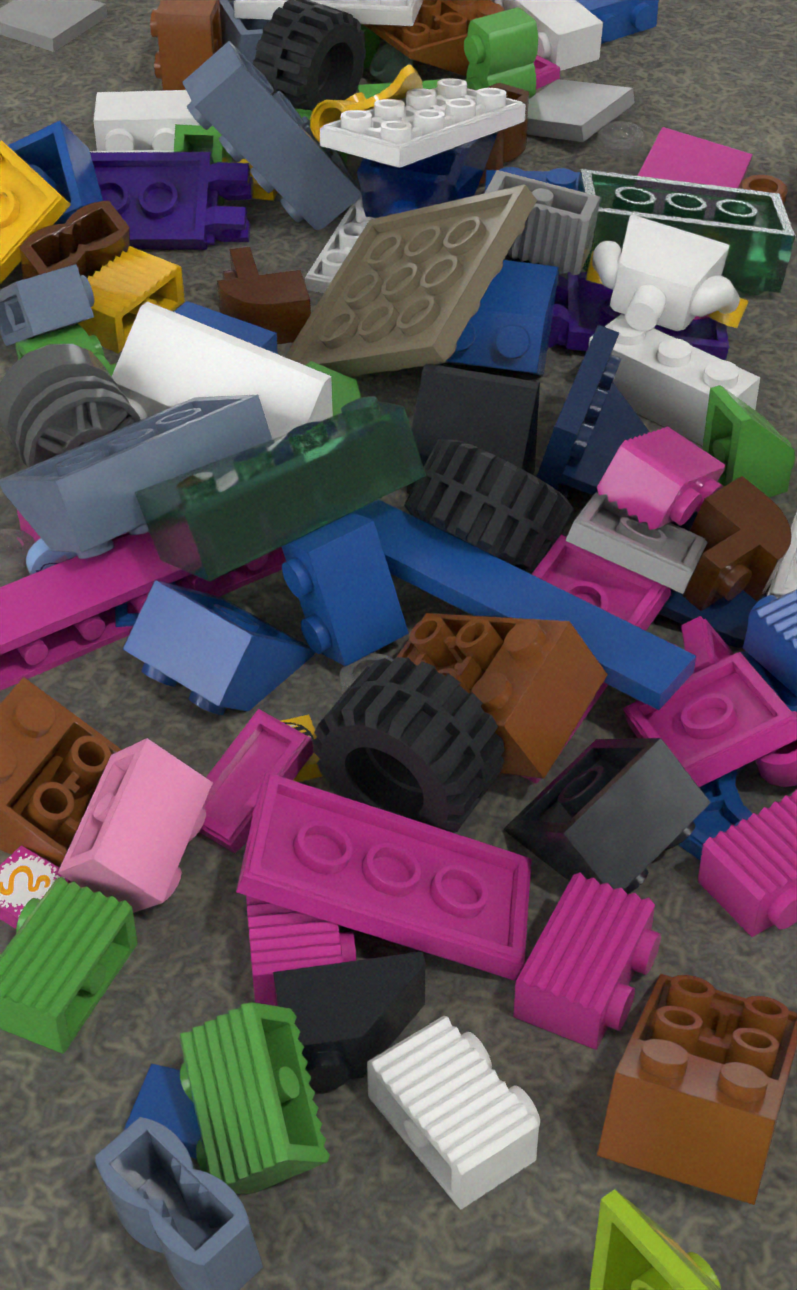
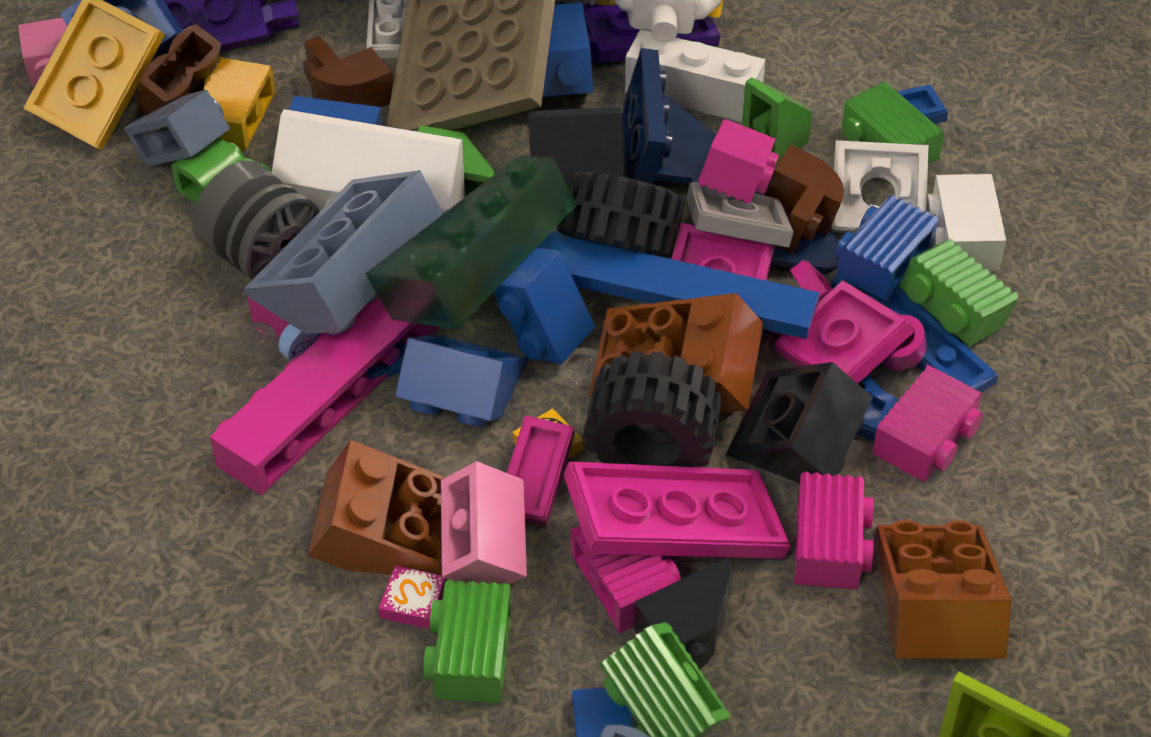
camera: 20 degrees left, 5 degrees up
white brick [367,1016,540,1209] -> none

